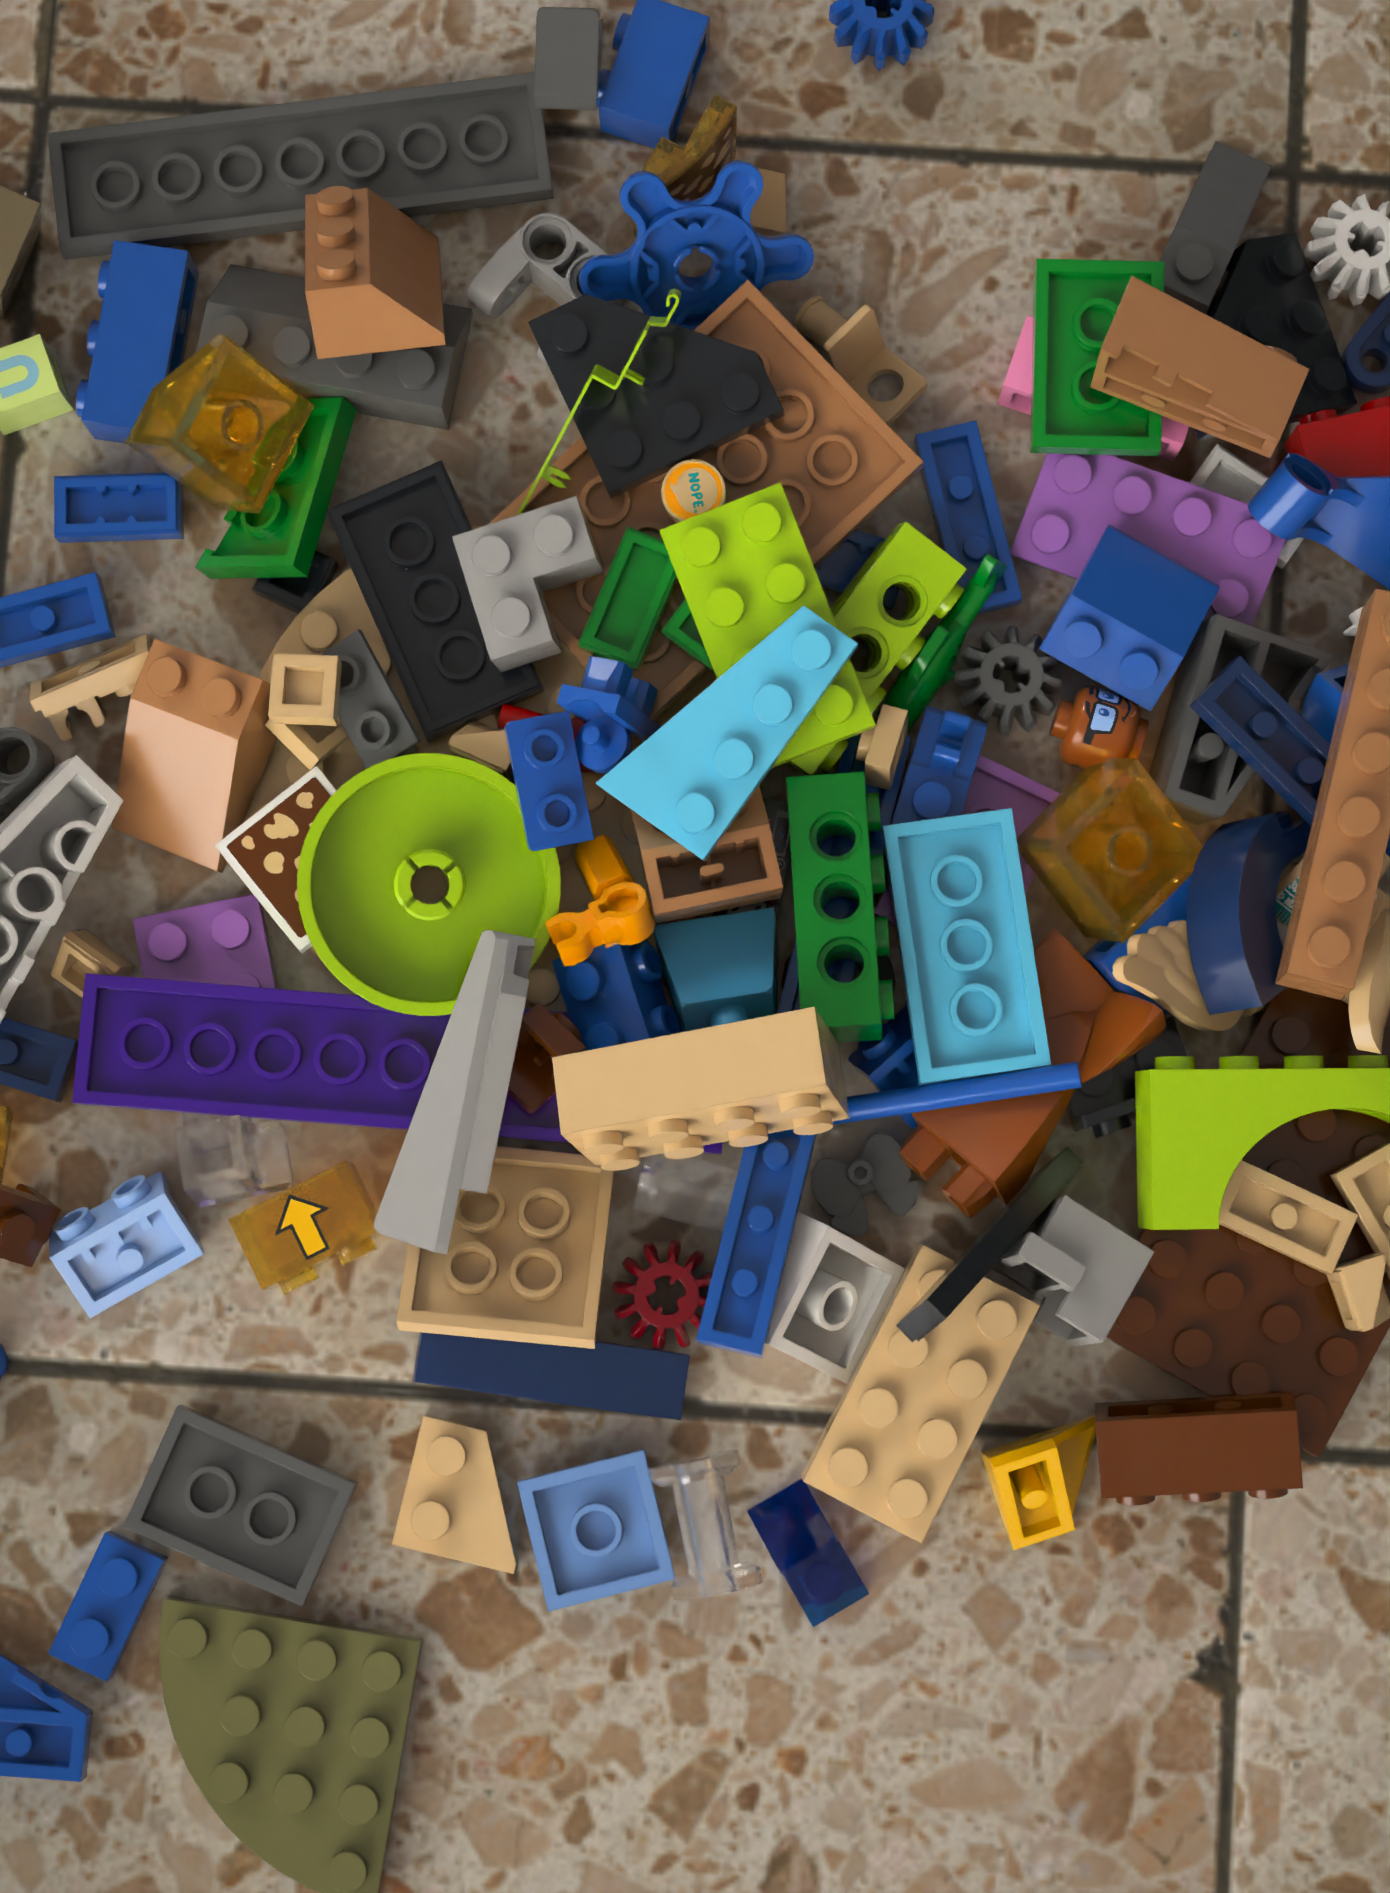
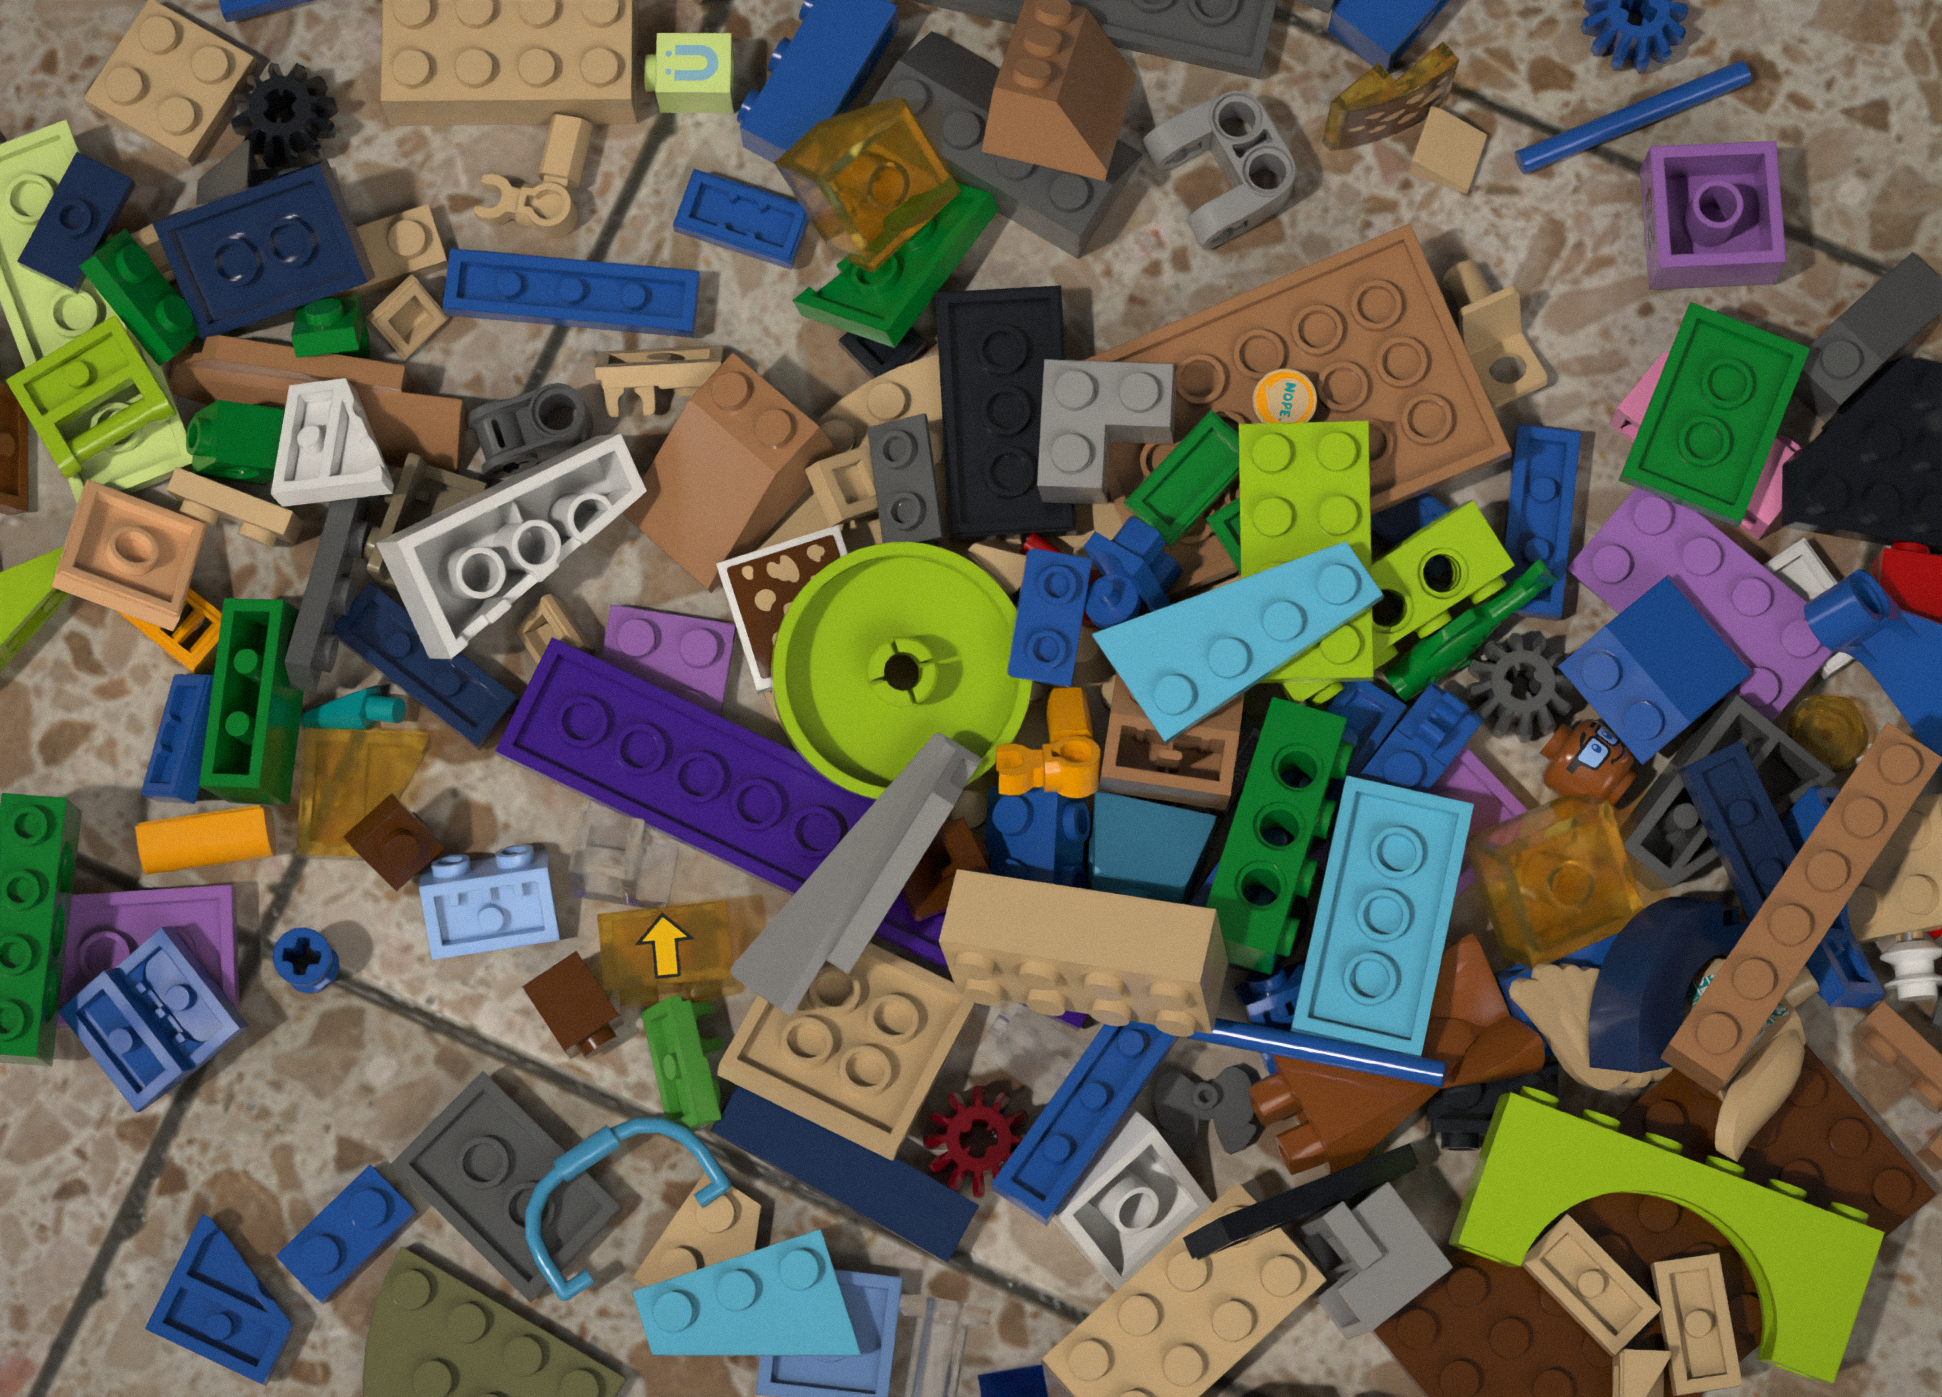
camera: 20 degrees right, 5 degrees down
tan plate [268,653,342,726] -> none
lime piece [517,288,681,515] -> none
black plate [528,294,785,499] -> none
blue plate [579,160,814,331] -> none
tan plate [856,704,908,790] -> none
medium nougat wedge [1090,276,1309,458] -> none
none -> reddish brown brick [522,951,624,1059]
none -> dark azure piece [525,1117,731,1301]
none -> medium azure wing [632,1229,862,1357]
none -> bright green plate [641,995,723,1133]
none -> blue bar [1515,60,1751,174]
none -> medium lavender brick [1640,141,1786,290]
none -> clear yellow plate [1787,694,1869,773]

